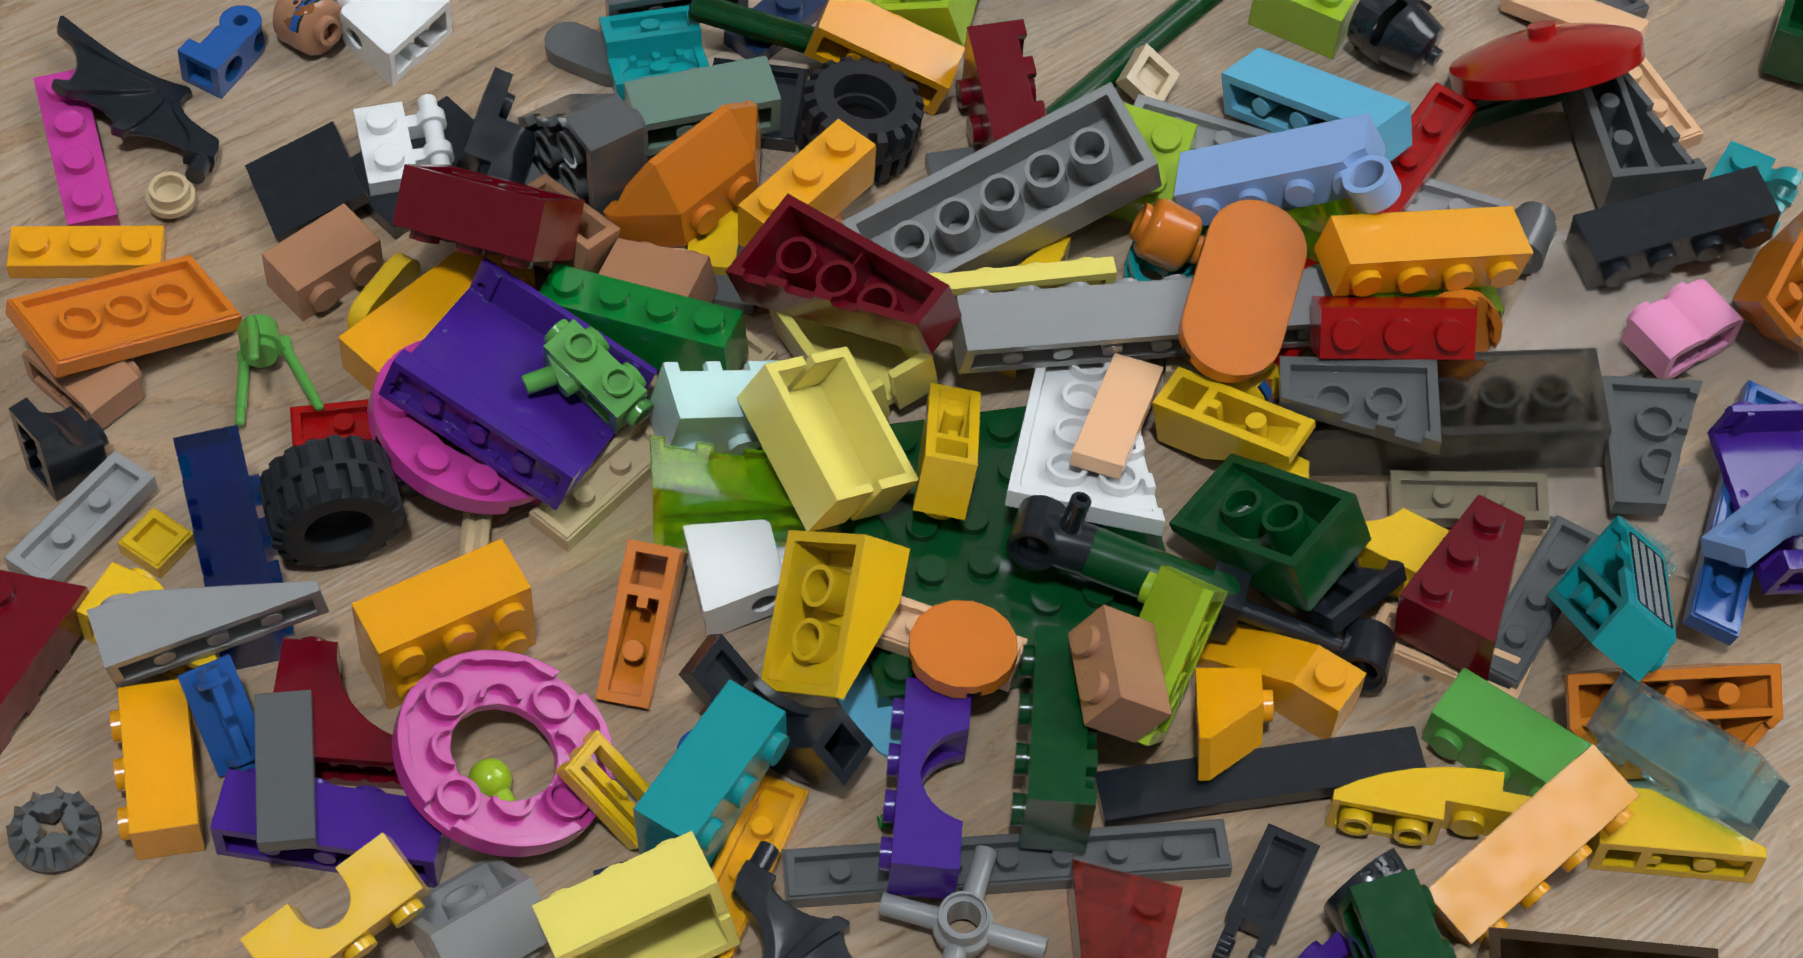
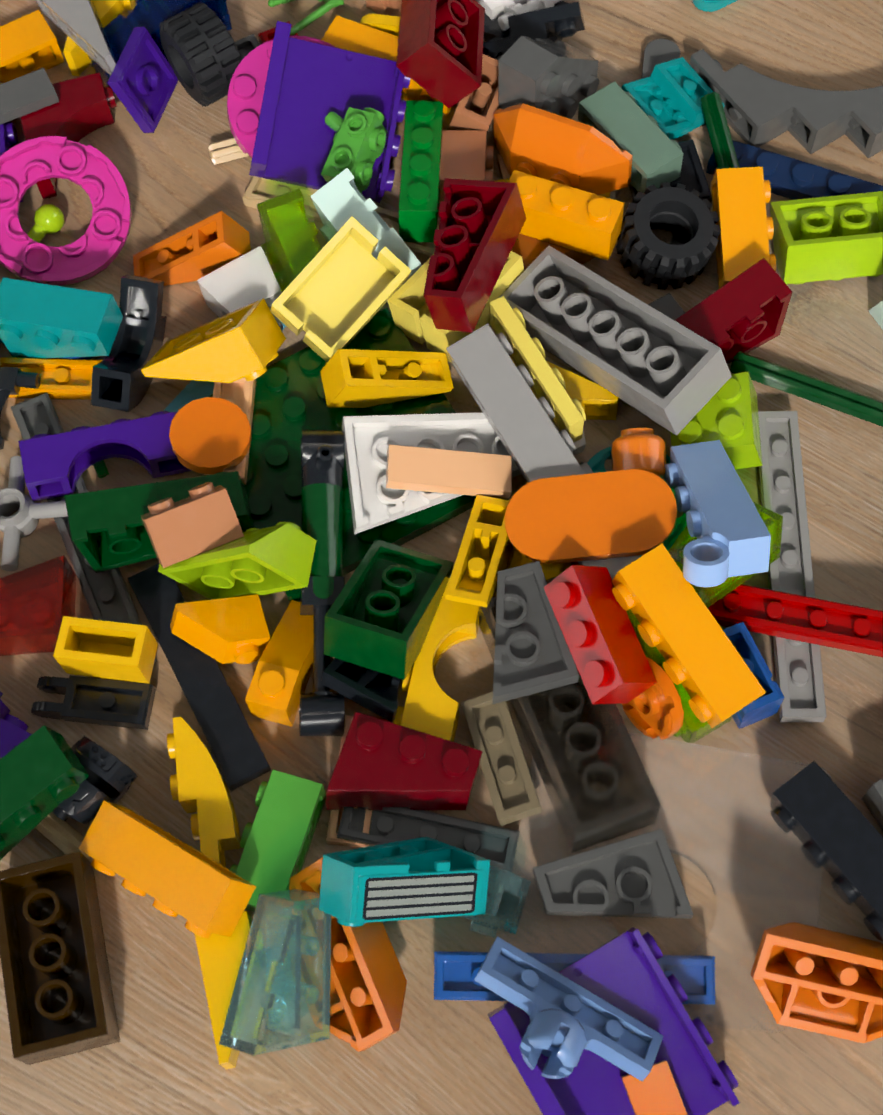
camera: 80 degrees right, 10 degrees up
blue hinge [177,654,256,777] -> none
light orange brick [351,538,536,710] -> none
yellow tile [555,730,650,850] -> none
tan plate [1115,43,1180,101] -> none
medium azure brick [1221,47,1412,161] -> none
dark grey brick [1515,201,1557,274] -> none
bright pink brick [1621,279,1744,379] -> none
none -> yellow piece [53,616,158,684]
none -> dark purple tile [107,27,178,133]

